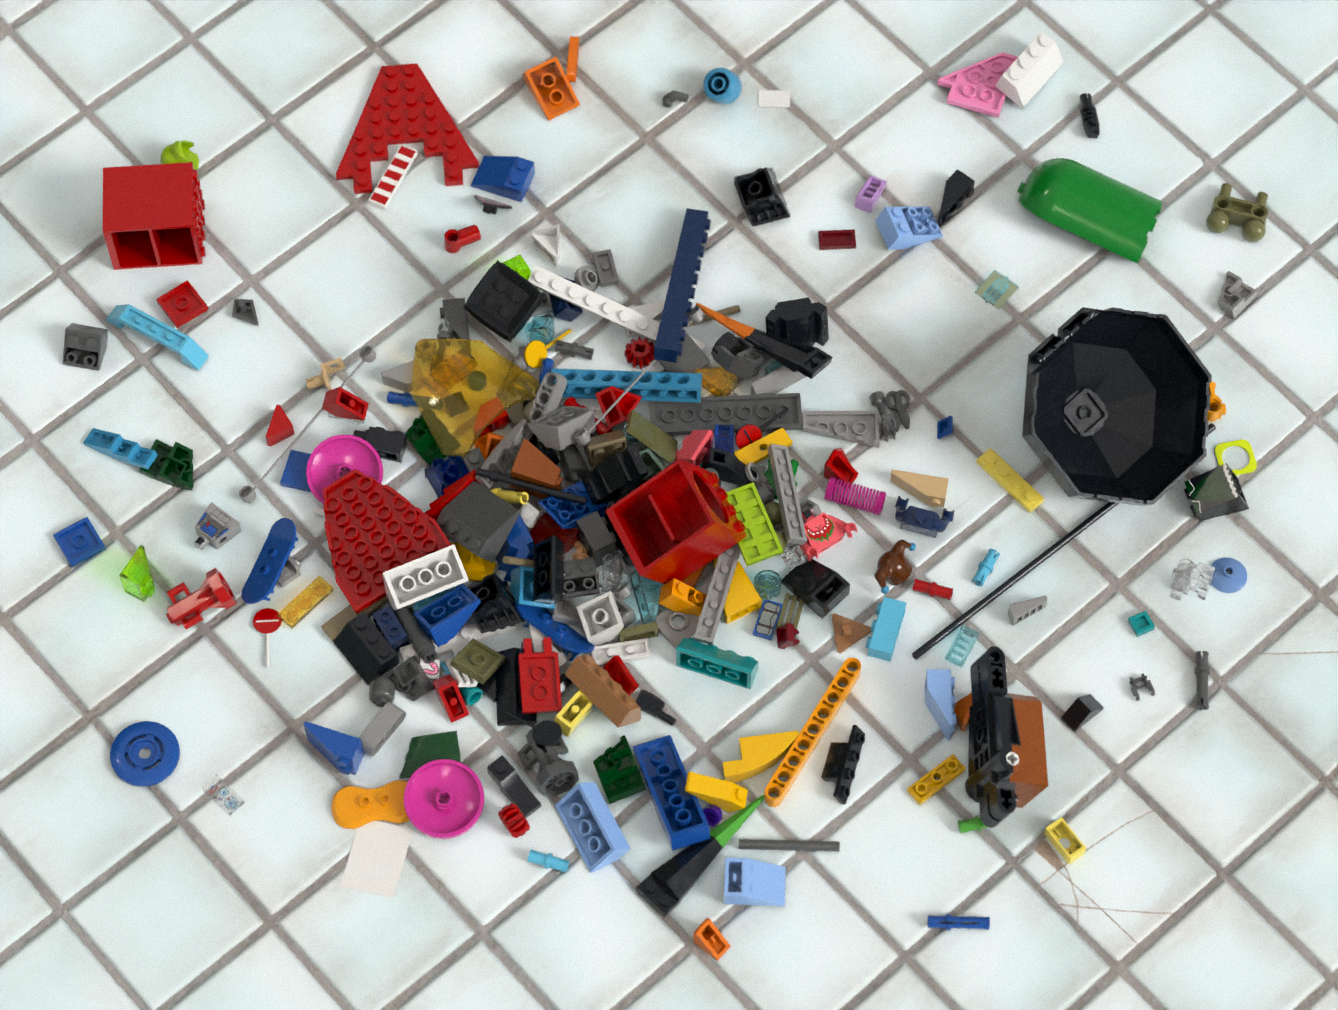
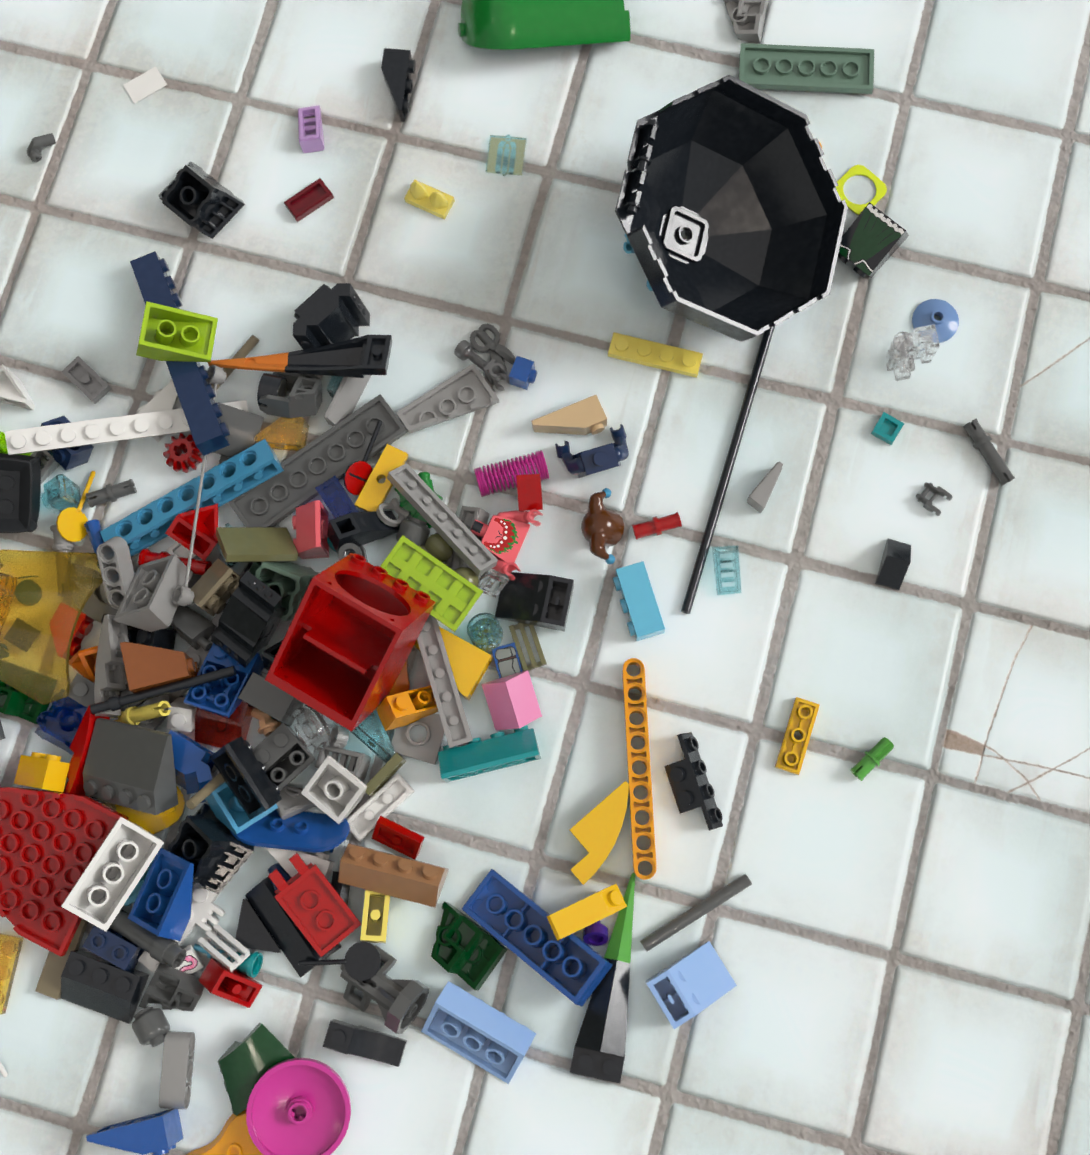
camera: 25 degrees left, 15 degrees up
olive plate [450,638,506,684] -> none
red gear [498,803,530,838] -> none
medium azure pin [527,849,570,873] -> none
light grey plate [574,266,599,292] -> none
black piece [636,690,676,726] -> none
orange slope [694,918,731,961] -> none
dark azure head [703,68,742,104] -> none
dark red tile [777,623,800,649] -> none
red slope [824,448,859,489] -> none
medium nougat piece [832,613,872,653] -> none
light blue slope [875,206,943,250] -> none
light blue slope [925,669,956,740] -> none
blue pin [927,914,990,930] -> none
blue slope [937,416,954,439] -> none
orange slope [954,693,973,732] -> none
black piece [965,646,1048,828] -> none
medium azure pin [972,548,1000,587] -> none
light yellow piece [1044,817,1086,864] -> none
none -> yellow brick [14,752,70,792]
none -> lime slope [136,301,218,362]
none -> light yellow tile [404,179,455,220]
none -> bright pink slope [482,670,542,730]
none -> blue plate [509,356,537,390]
none -> red slope [516,473,543,511]
none -> sand green plate [739,43,874,94]

